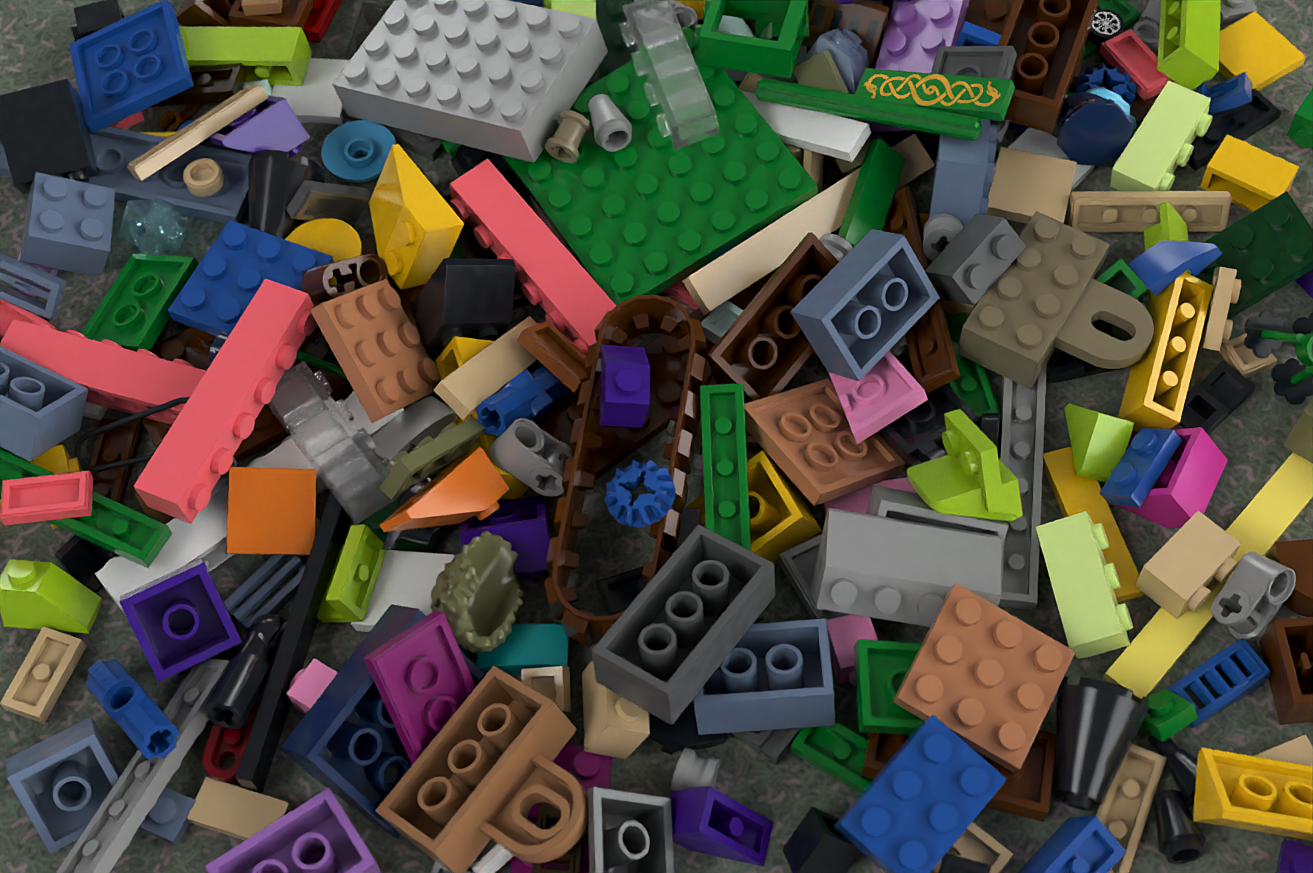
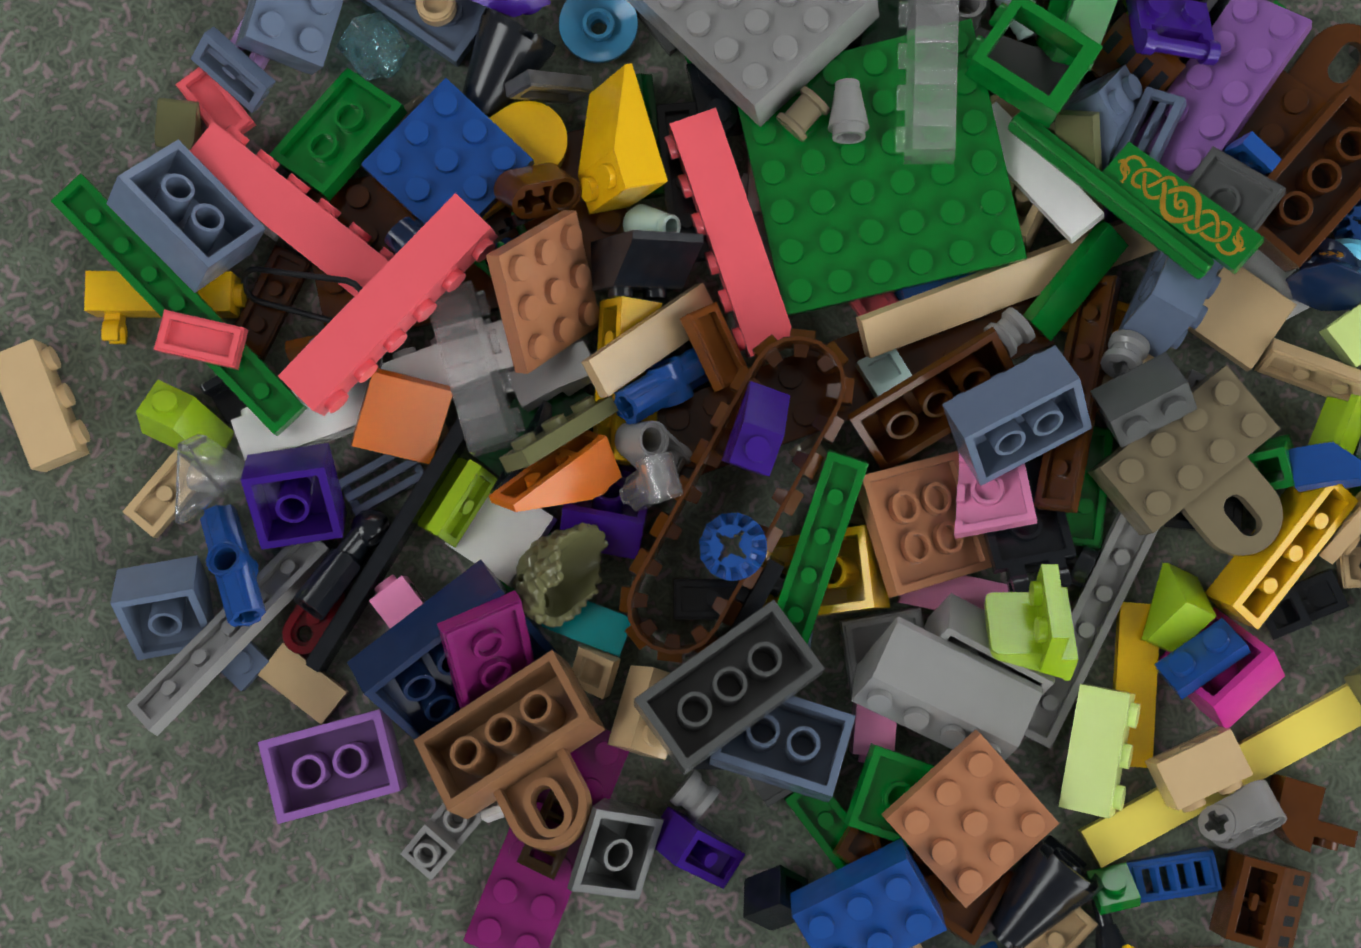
camera: 15 degrees right, 25 degrees up
none -> clear slope [175,434,245,524]
none -> clear piece [619,452,684,511]
none -> sand blue tile [1112,87,1187,162]

